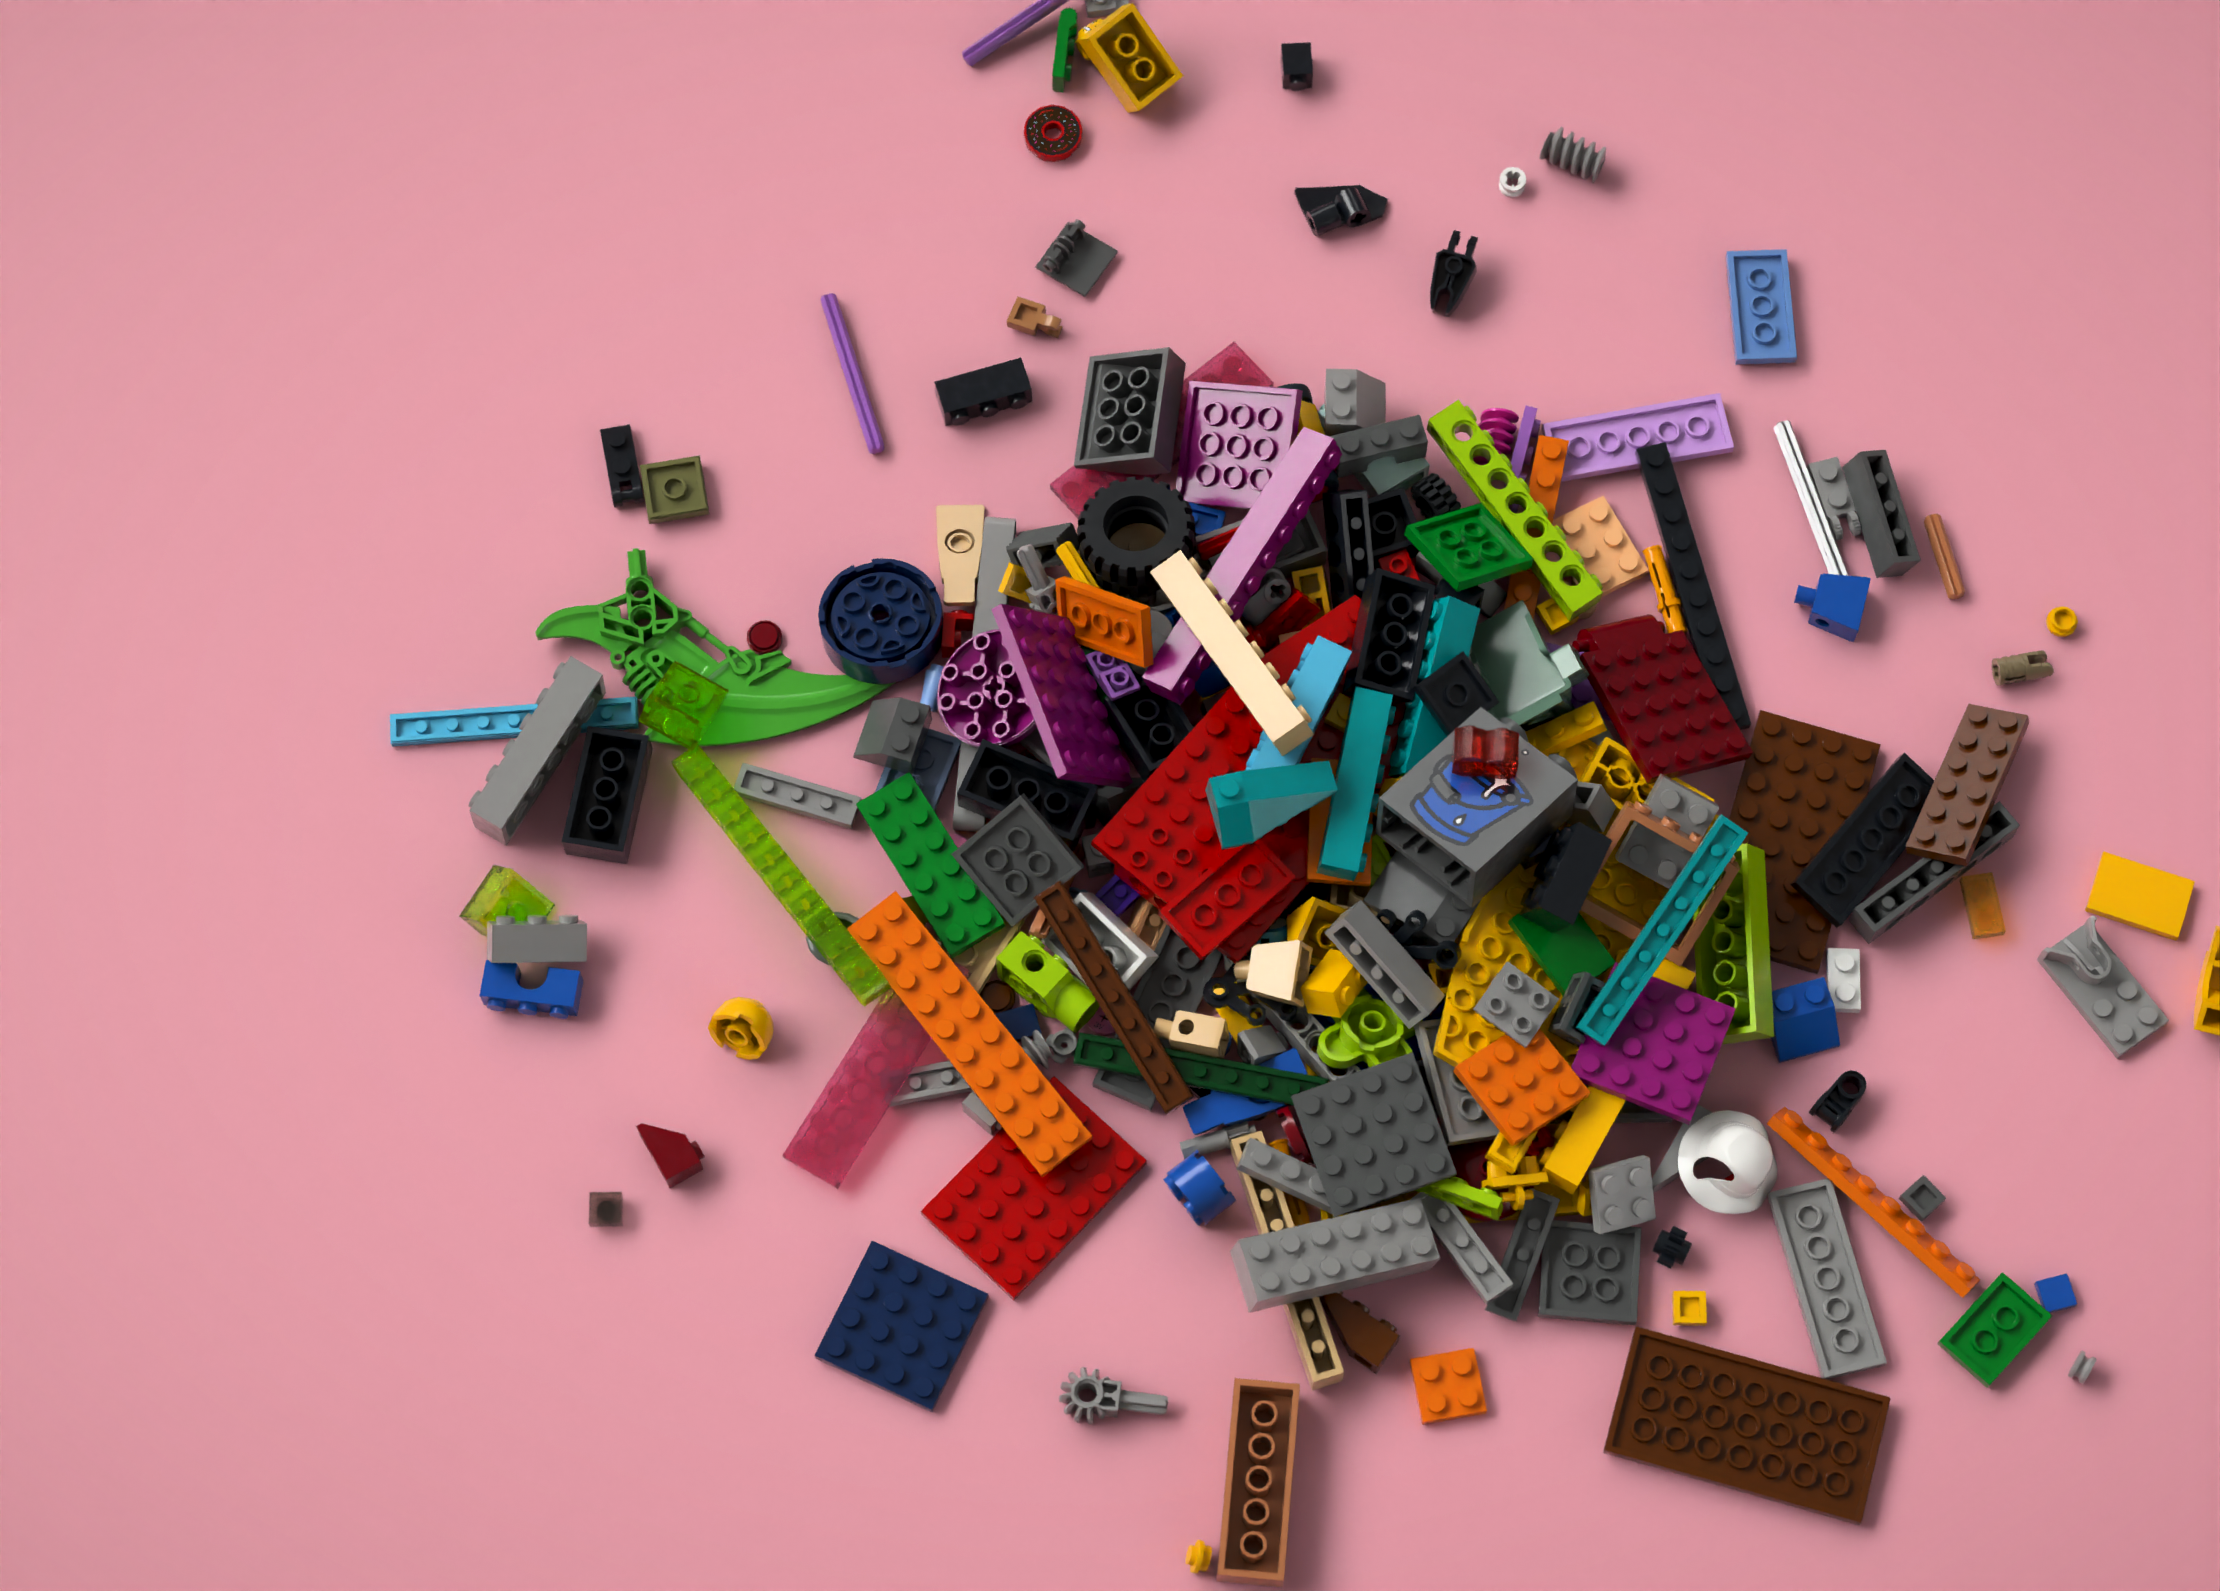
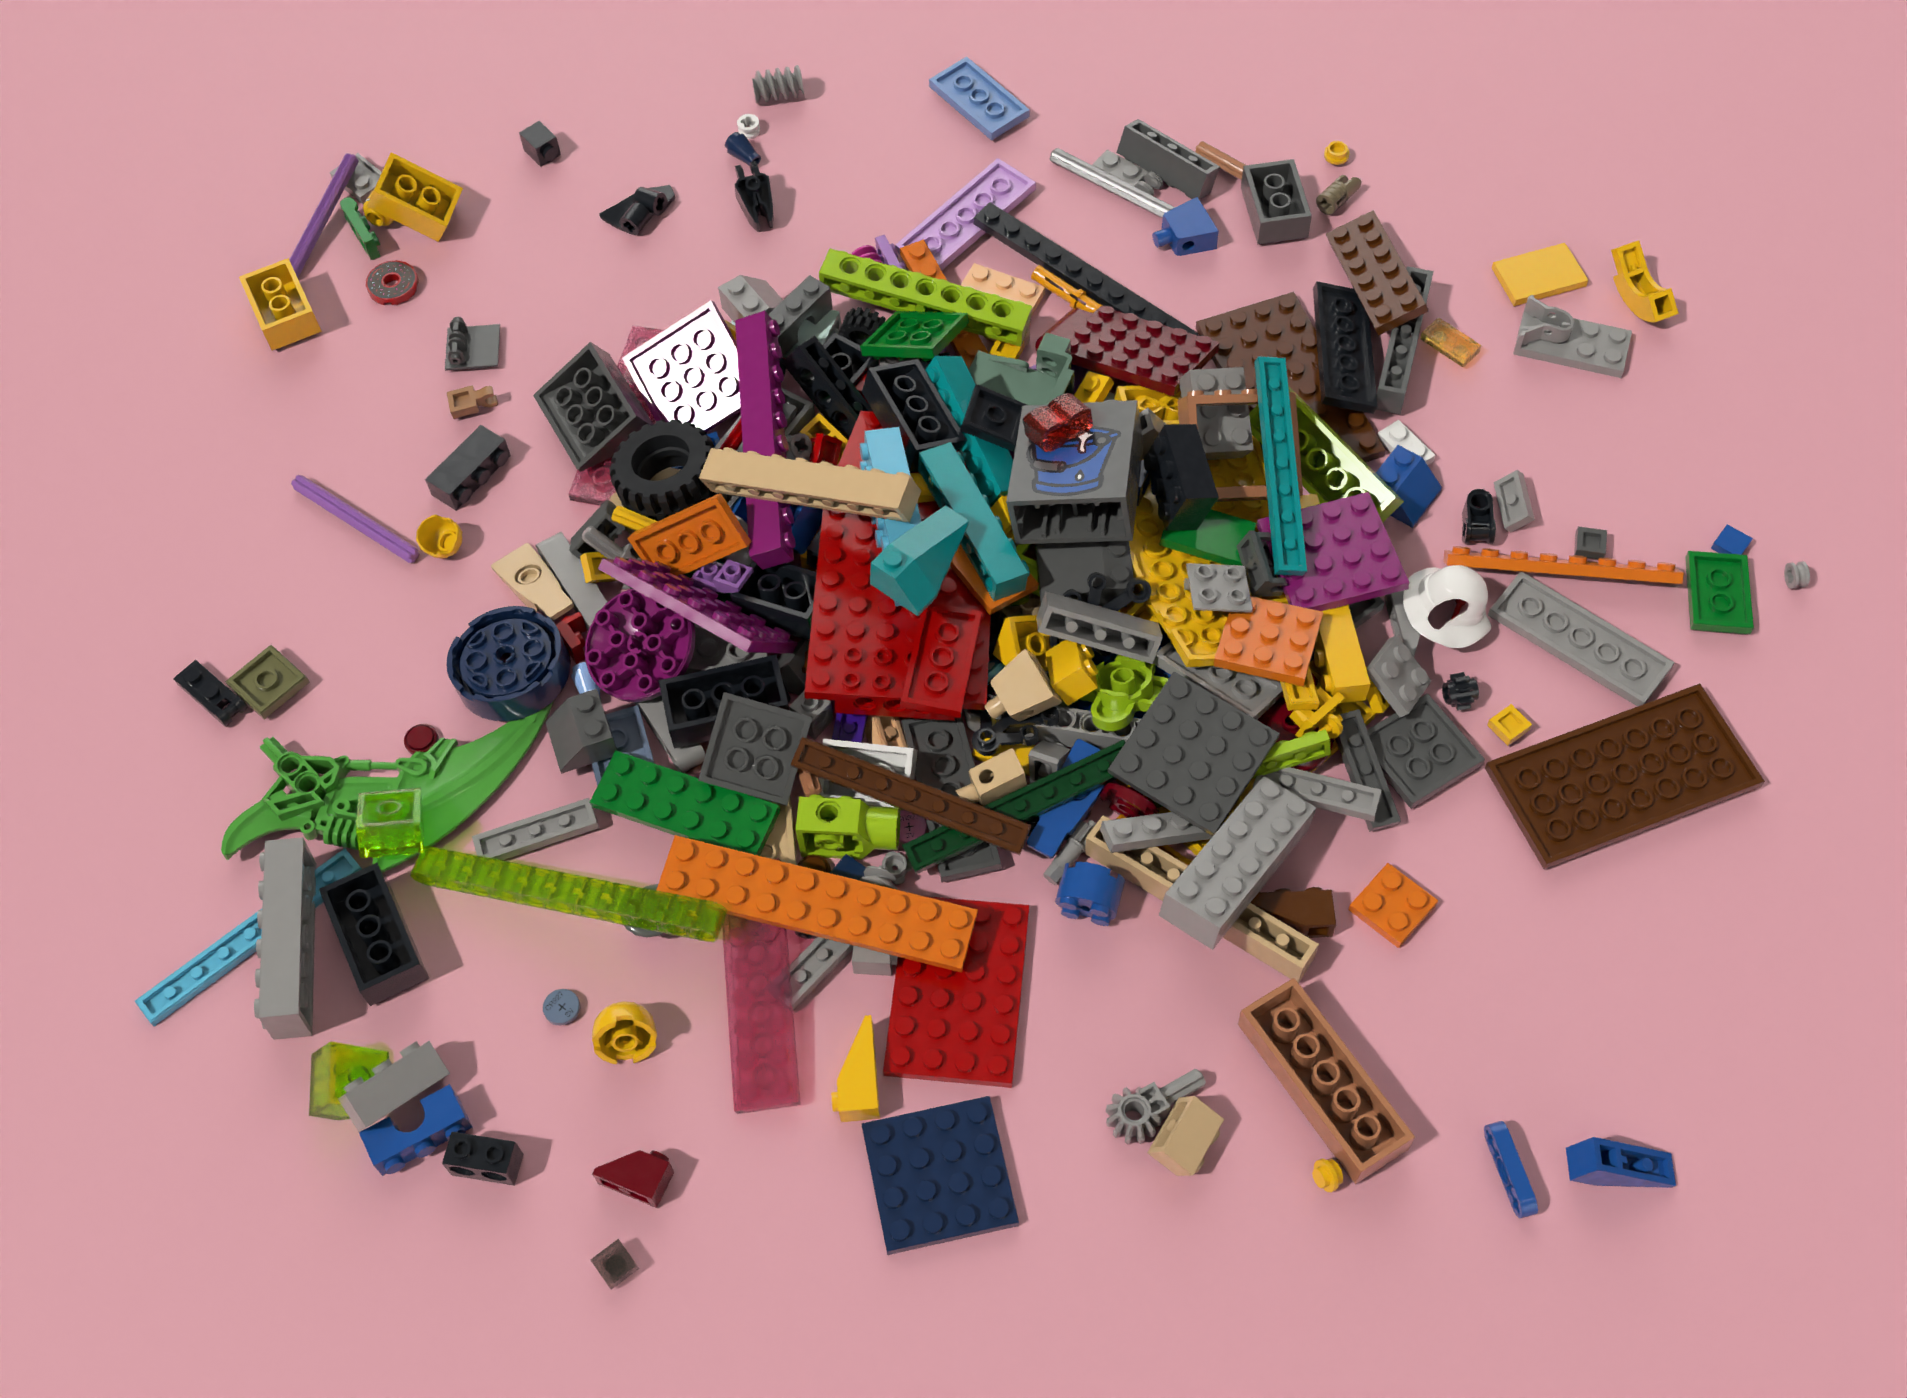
camera: 35 degrees left, 10 degrees down
none -> yellow brick [239,258,322,351]
none -> yellow hair [416,515,463,559]
none -> black brick [442,1132,524,1186]
none -> sand blue piece [543,989,580,1026]
none -> dark blue cone [725,132,761,166]
none -> yellow slope [831,1015,880,1122]
none -> tan brick [1147,1096,1224,1176]
none -> dark grey brick [1241,159,1312,244]
none -> light grey plate [1494,470,1535,533]

